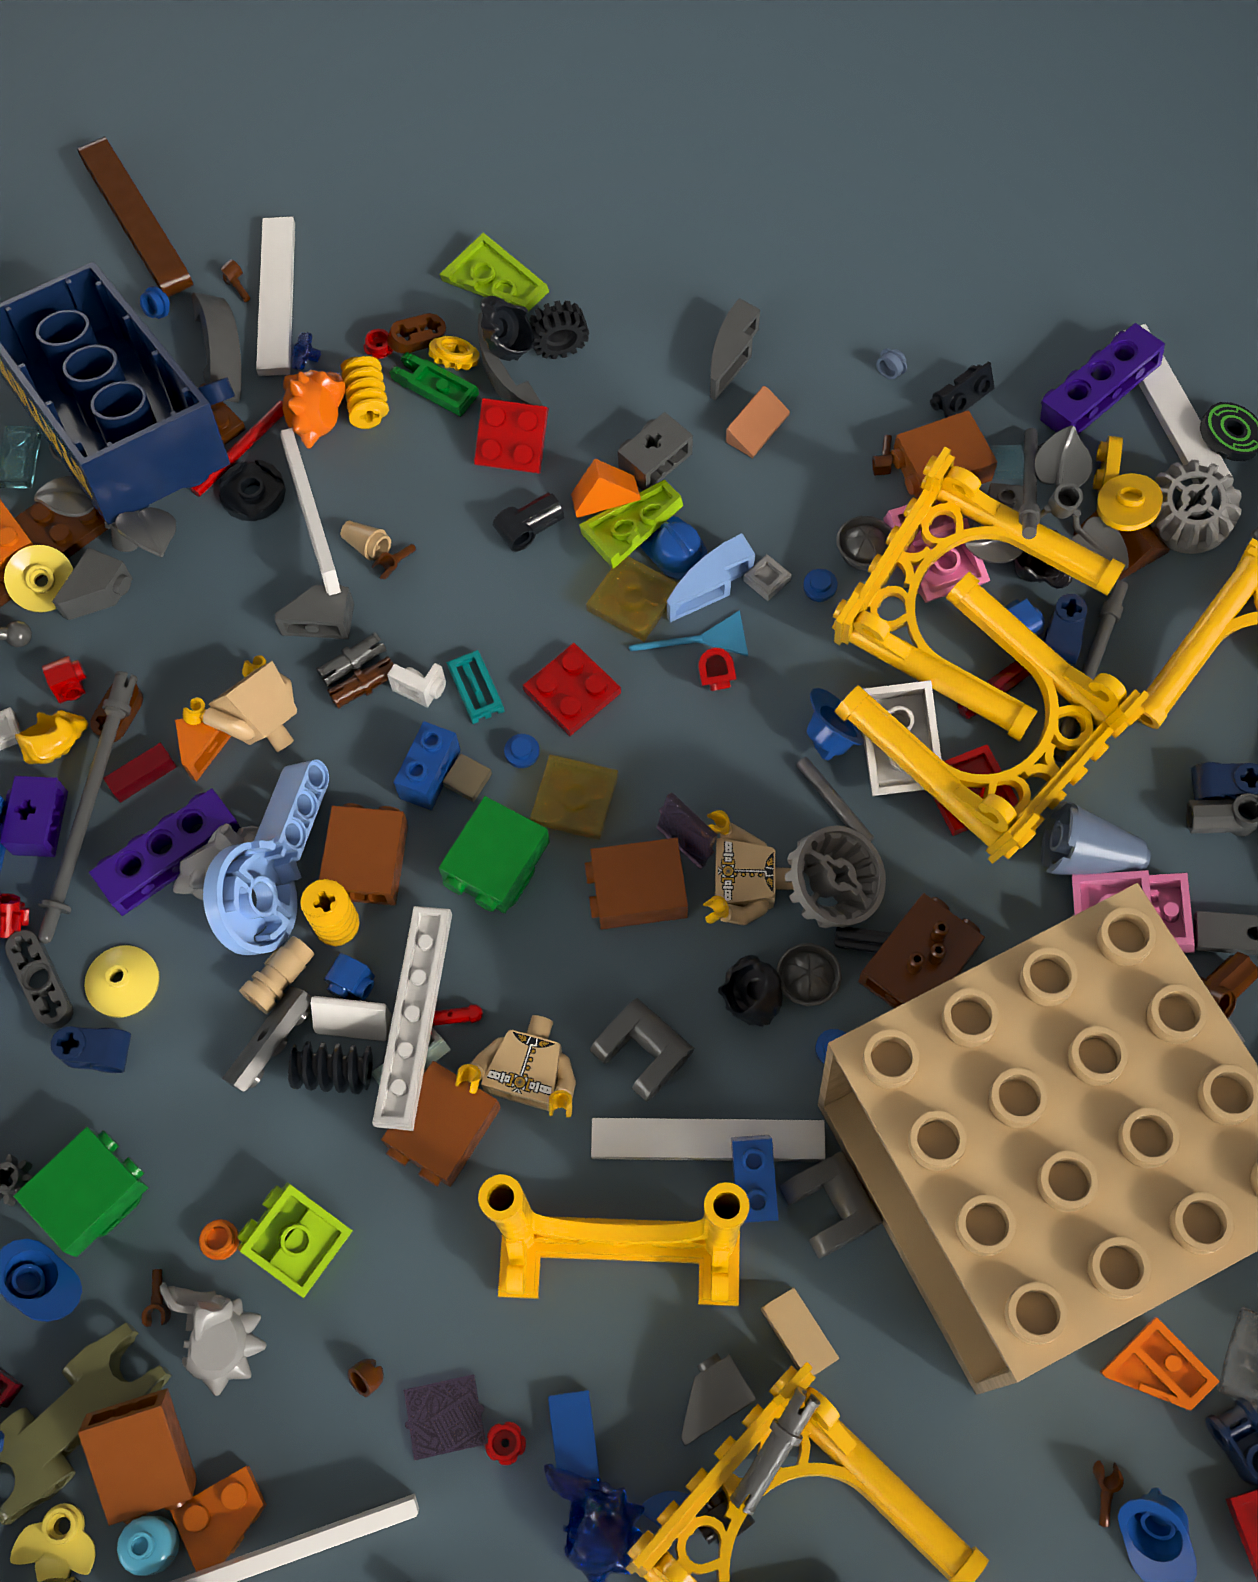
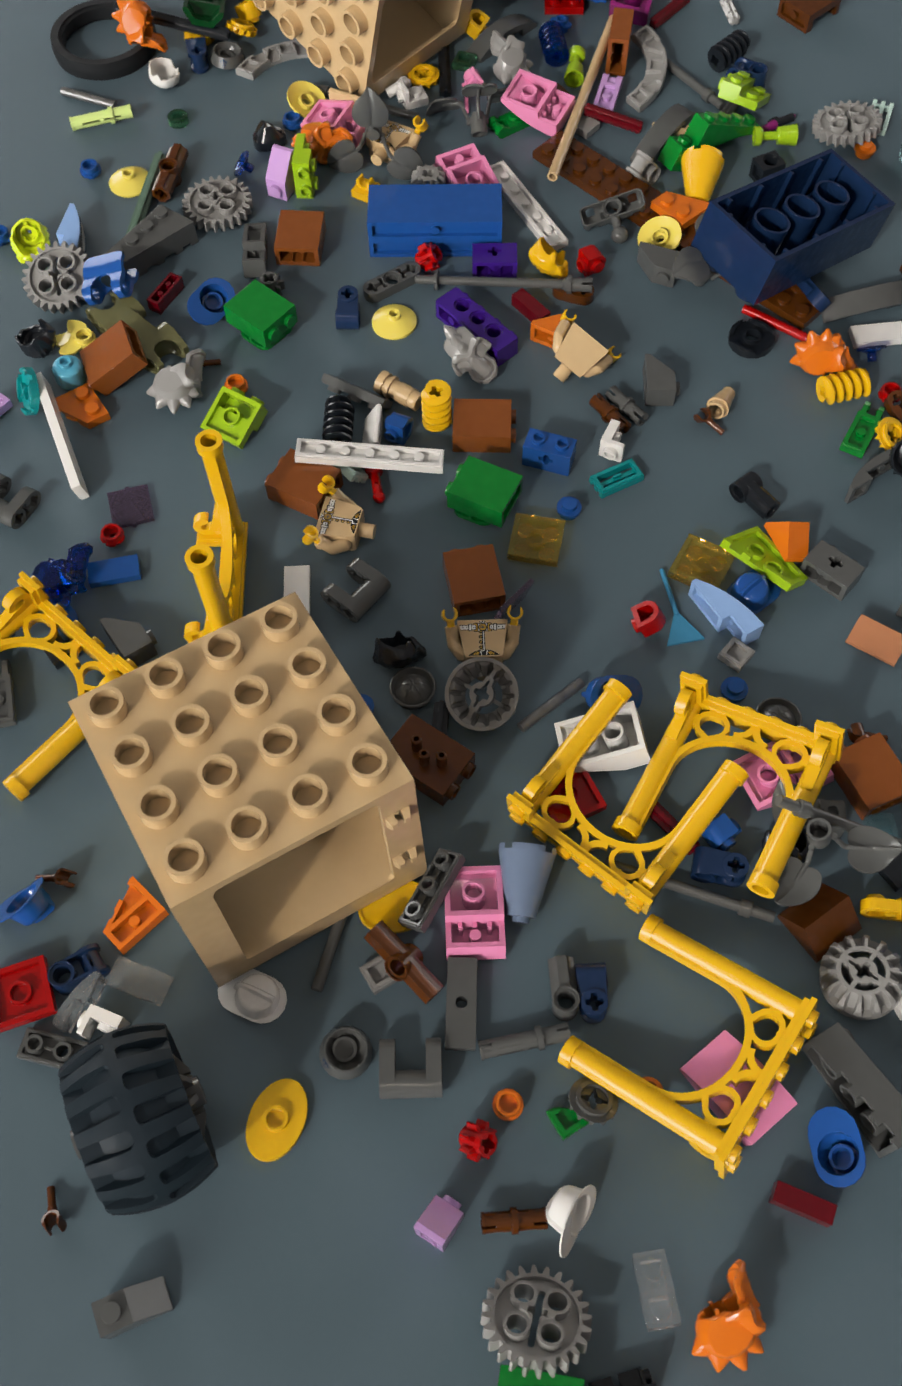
camera: 85 degrees right, 5 degrees down
blue plate [140,286,170,319] -> none
light blue beam [203,759,329,955] -> none
white tile [280,428,341,595] -> none
reddish brown hinge [348,1359,384,1397] -> none
dark tan tile [442,754,492,803] -> none
red plate [474,398,549,474] -> none
red plate [523,643,621,736] -> none
dark grey pin [730,1387,821,1515] -> none
yellow piece [1097,473,1163,531] -> none

